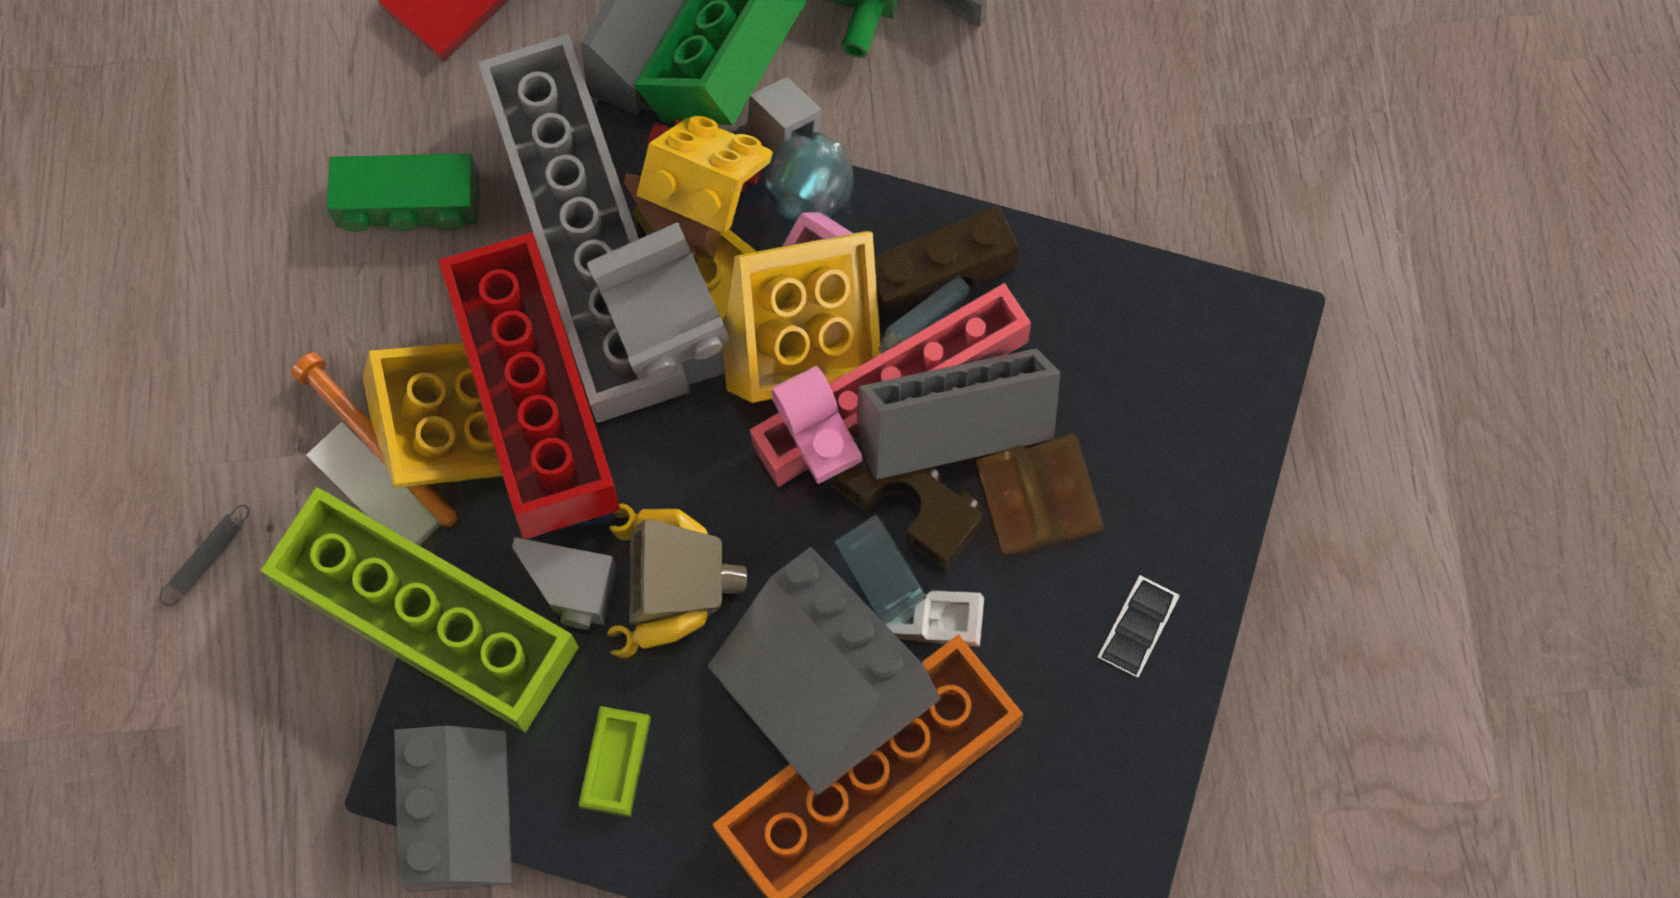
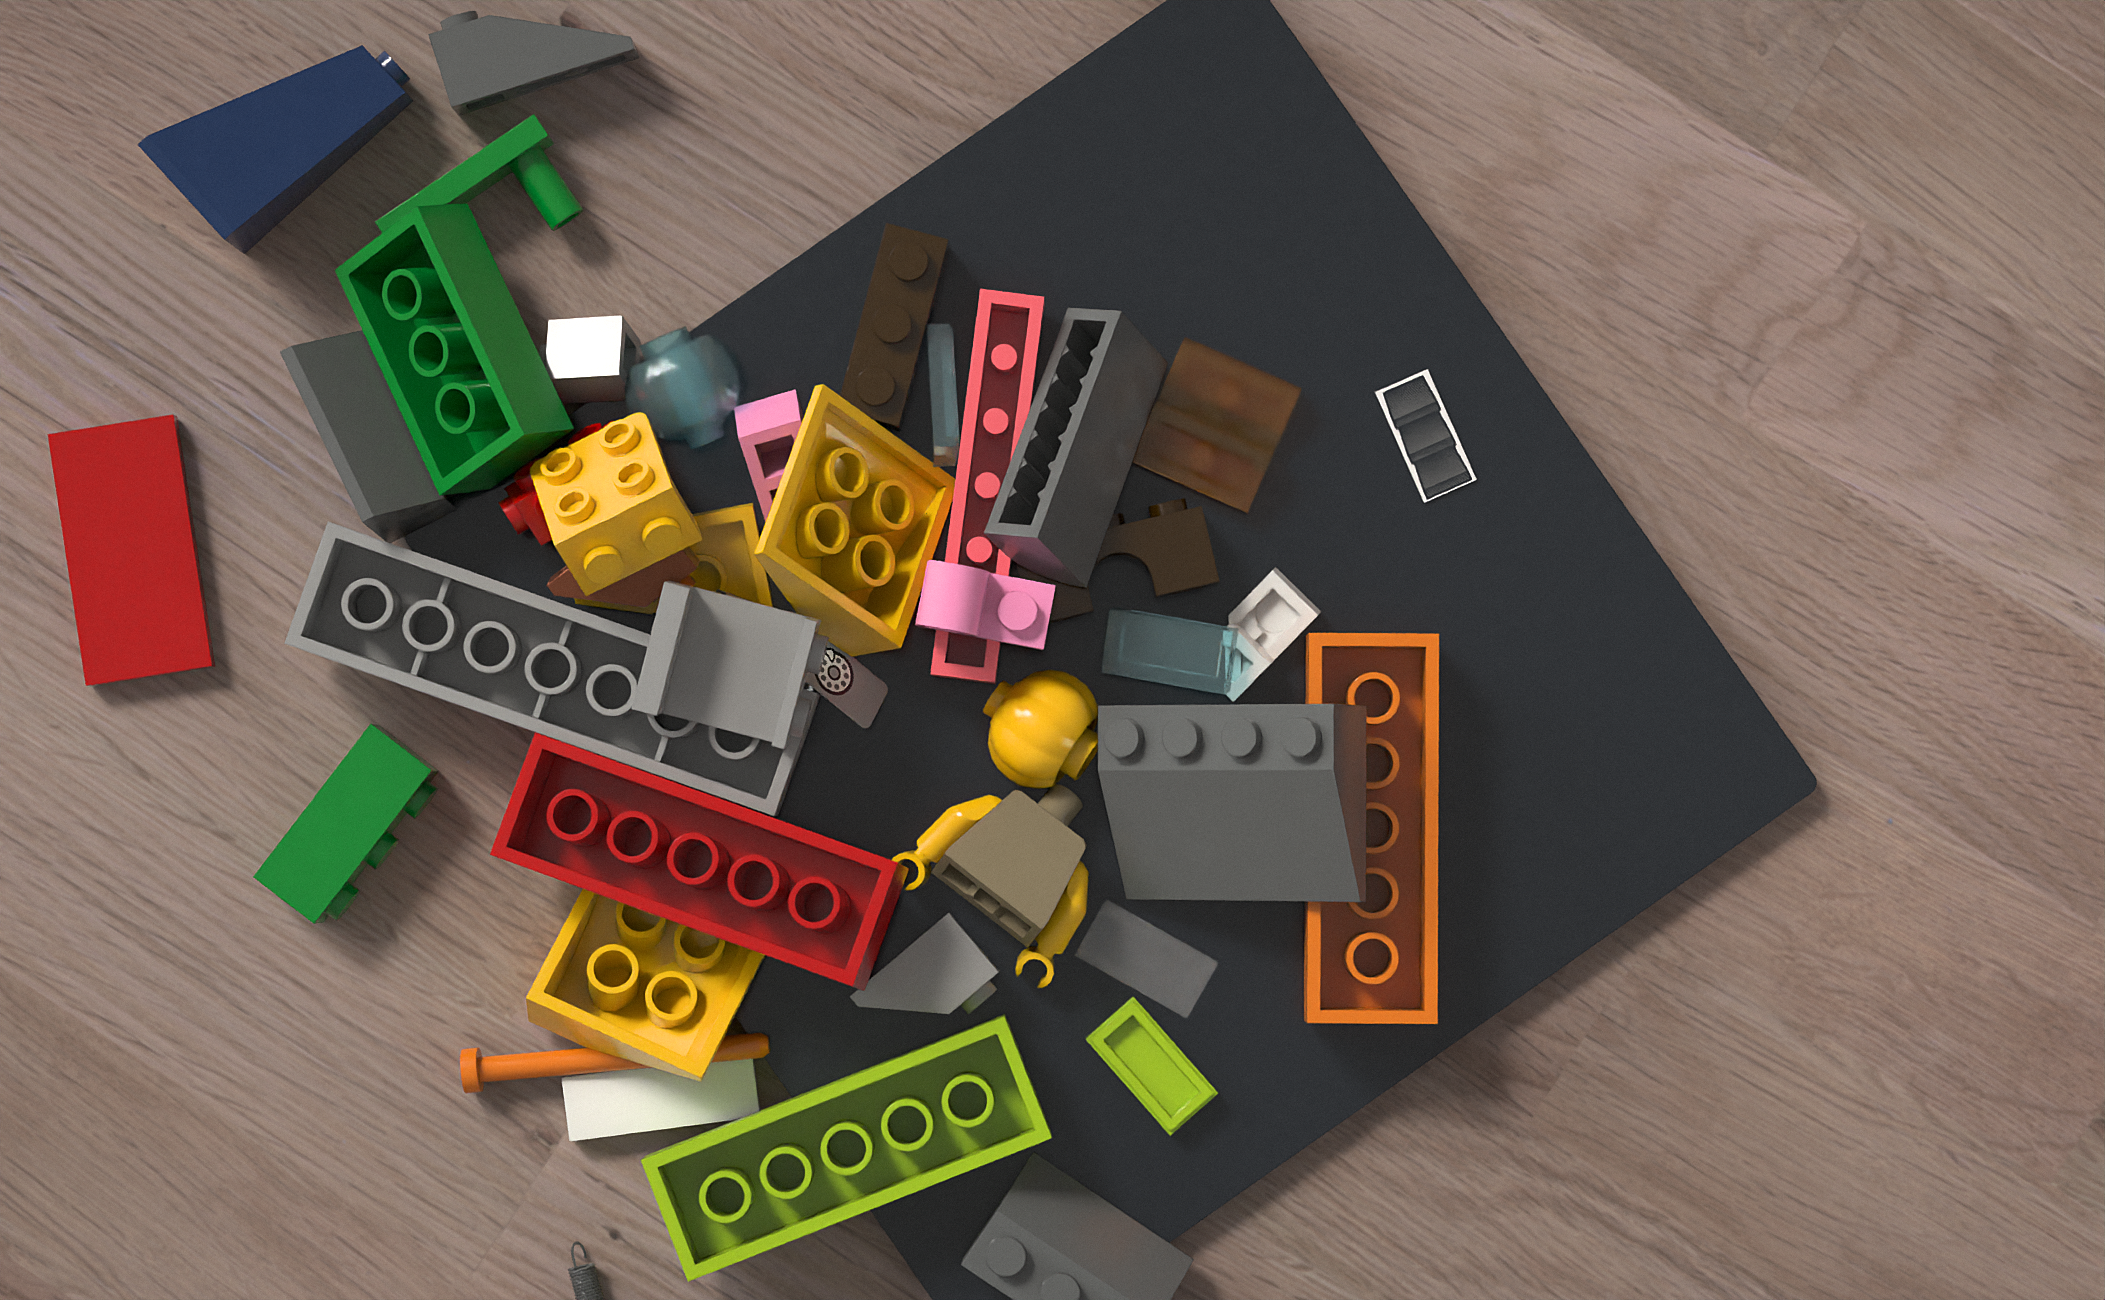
camera: 55 degrees left, 15 degrees up
none -> light grey sticker [805,641,888,728]
none -> yellow plant [983,669,1098,788]
none -> clear tile [1075,899,1218,1018]

